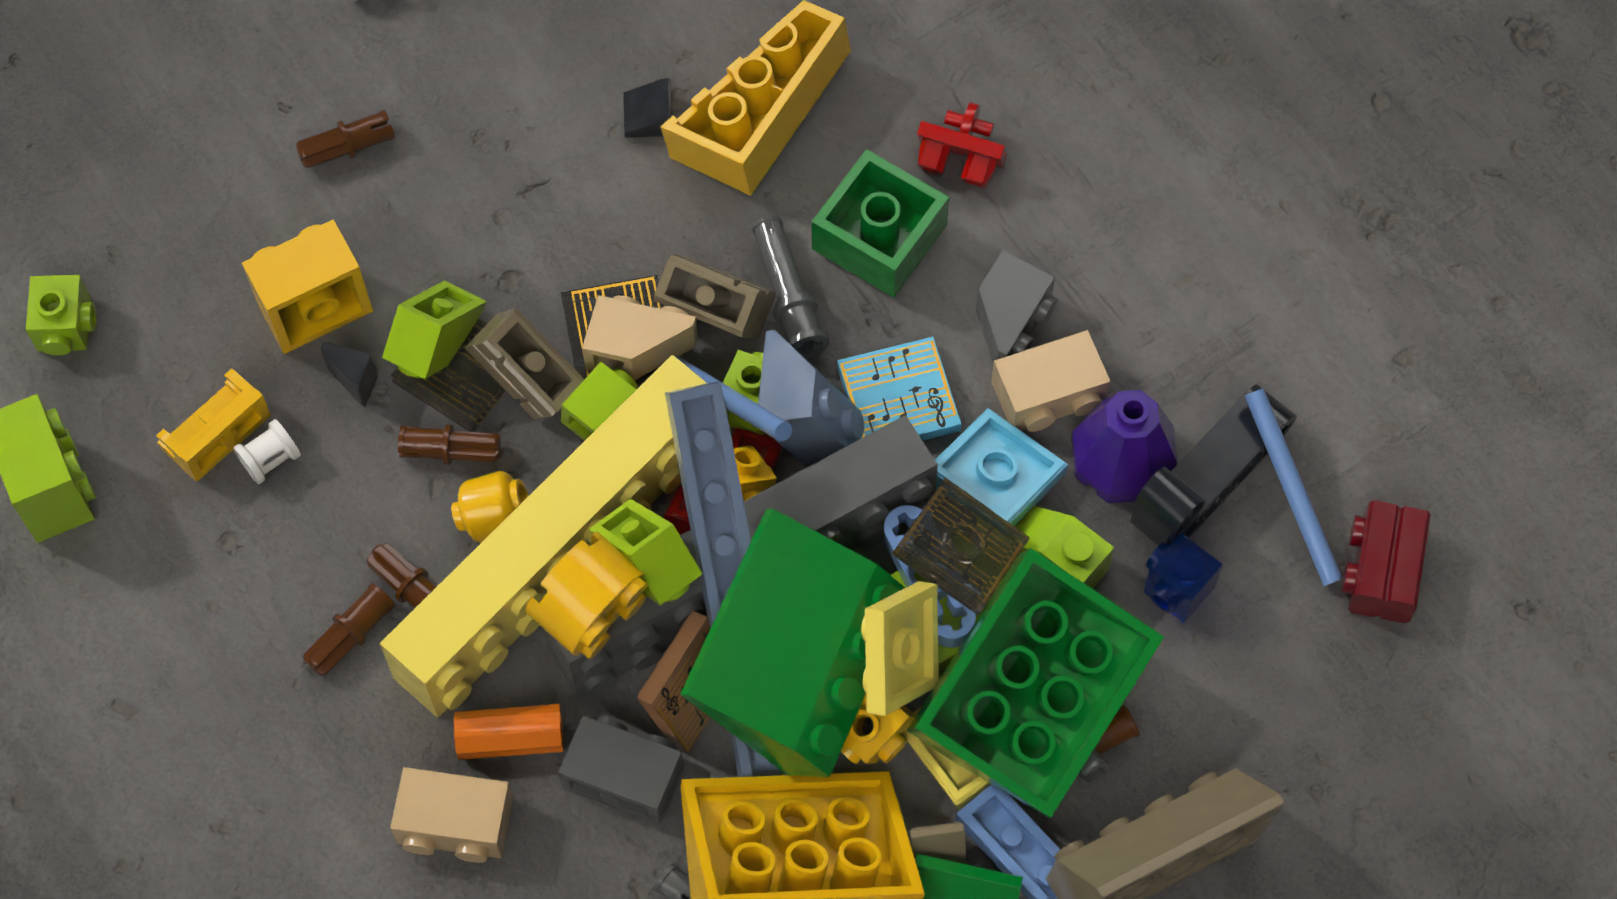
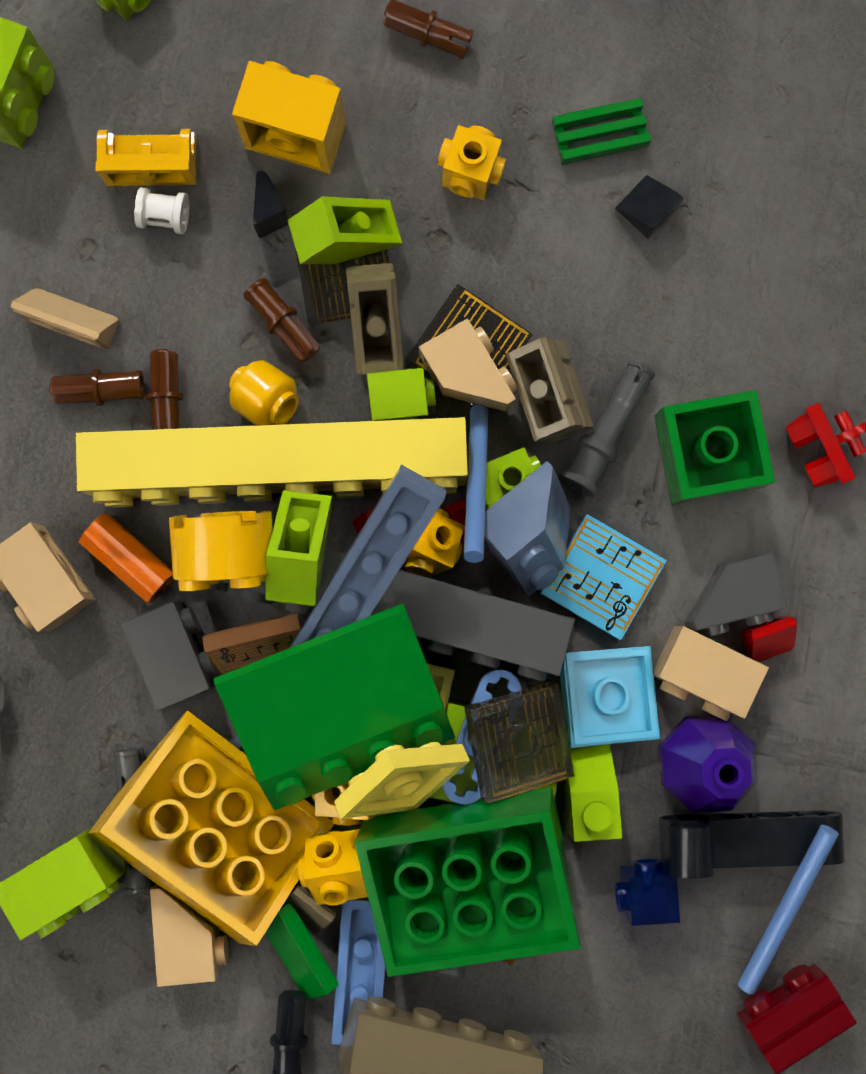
camera: 40 degrees right, 20 degrees up
yellow wedge [661,0,851,196] -> none
none -> tan slope [10,288,119,350]
none -> yellow brick [298,829,368,905]
none -> yellow brick [437,125,506,201]
none -> green tile [552,98,651,165]
none -> red slope [740,616,797,662]

